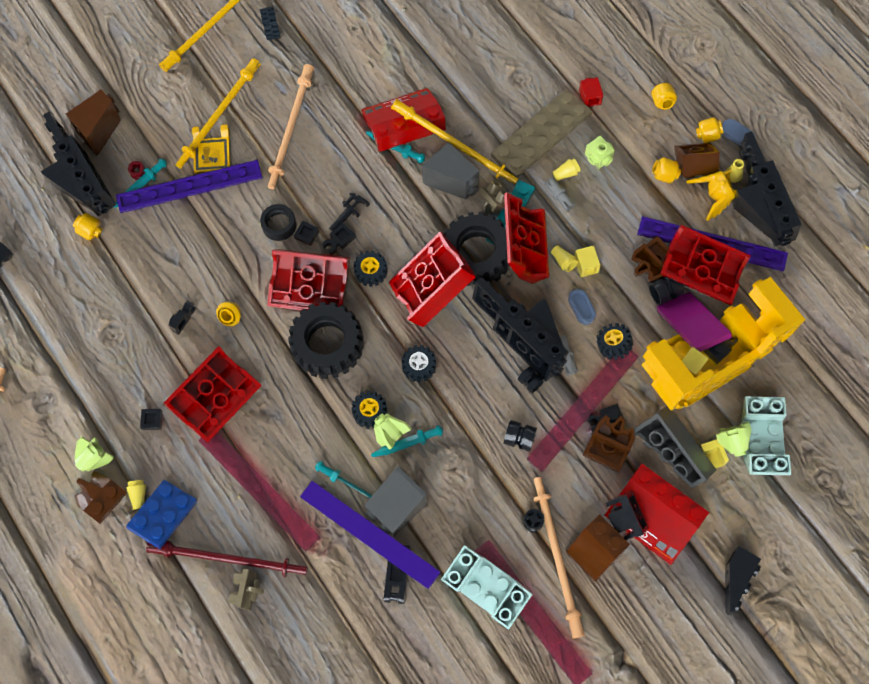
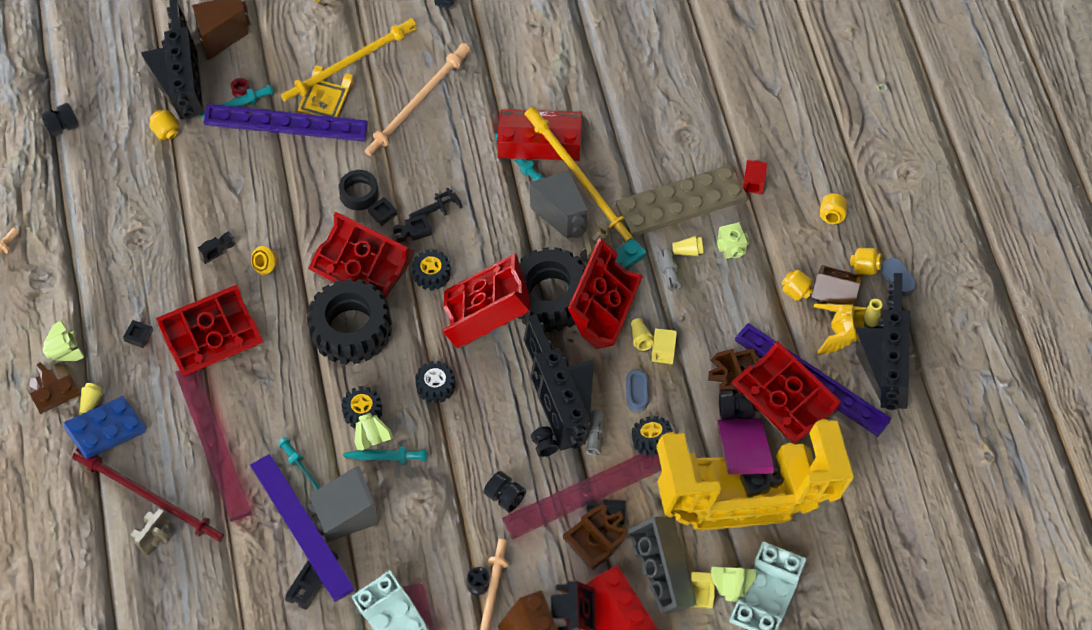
camera: 20 degrees right, 10 degrees down
light yellow panel [682,347,709,376] -> none

